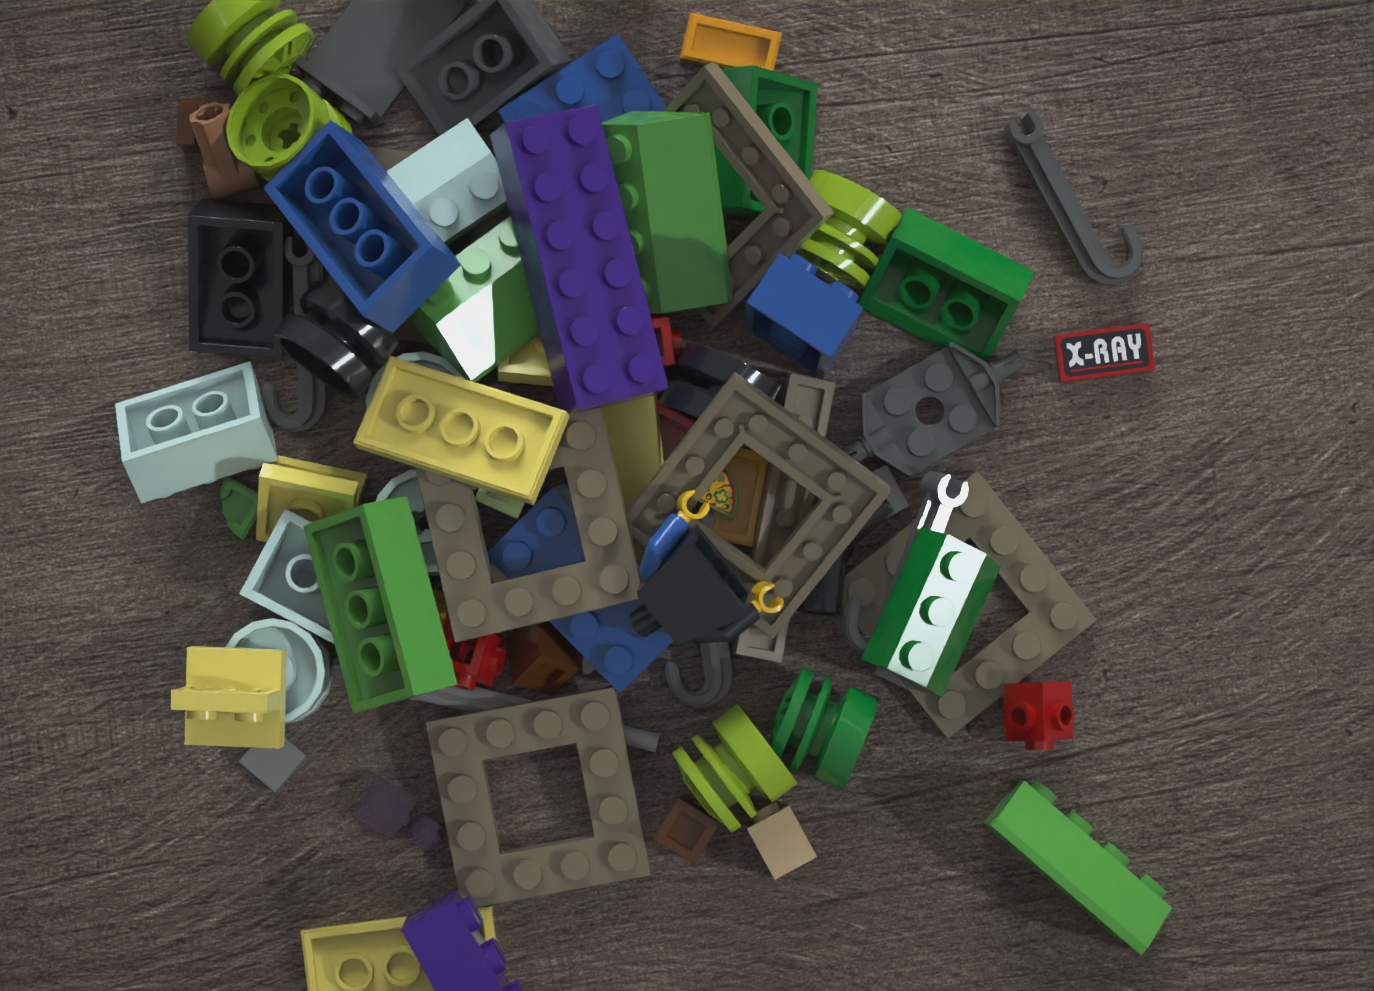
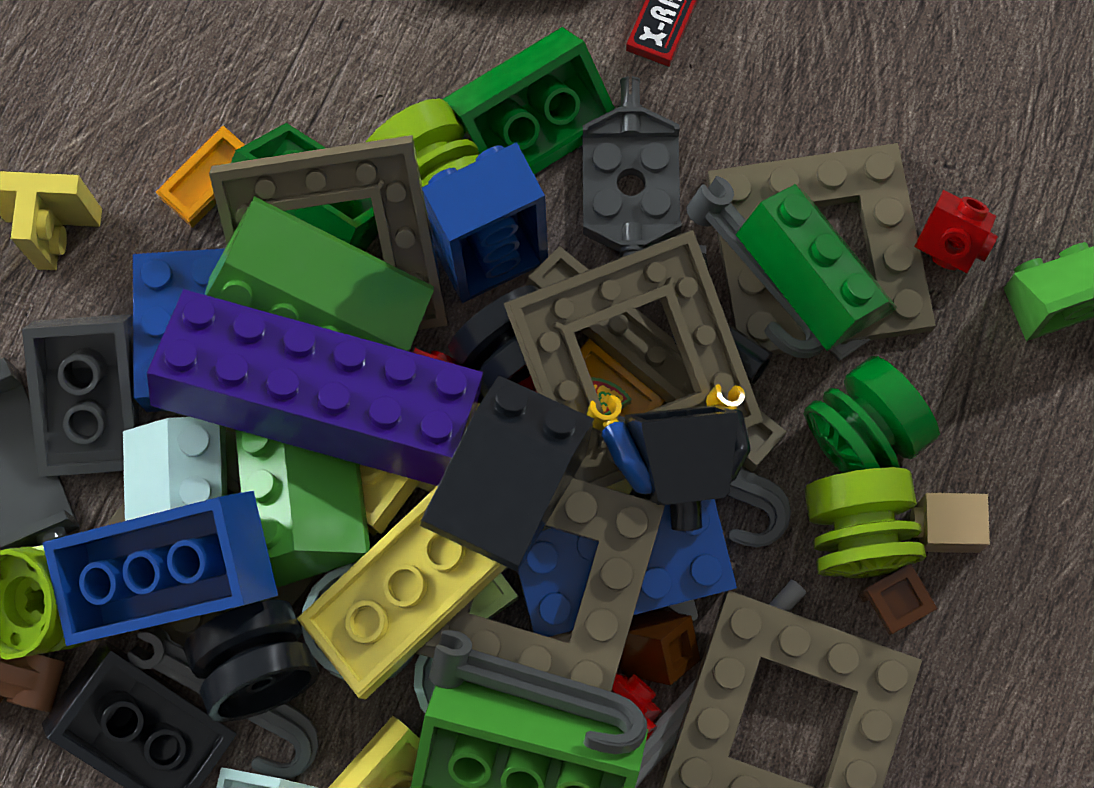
camera: 60 degrees left, 10 degrees down
none -> black slope [420,376,594,572]
none -> dark grey piece [428,630,647,754]

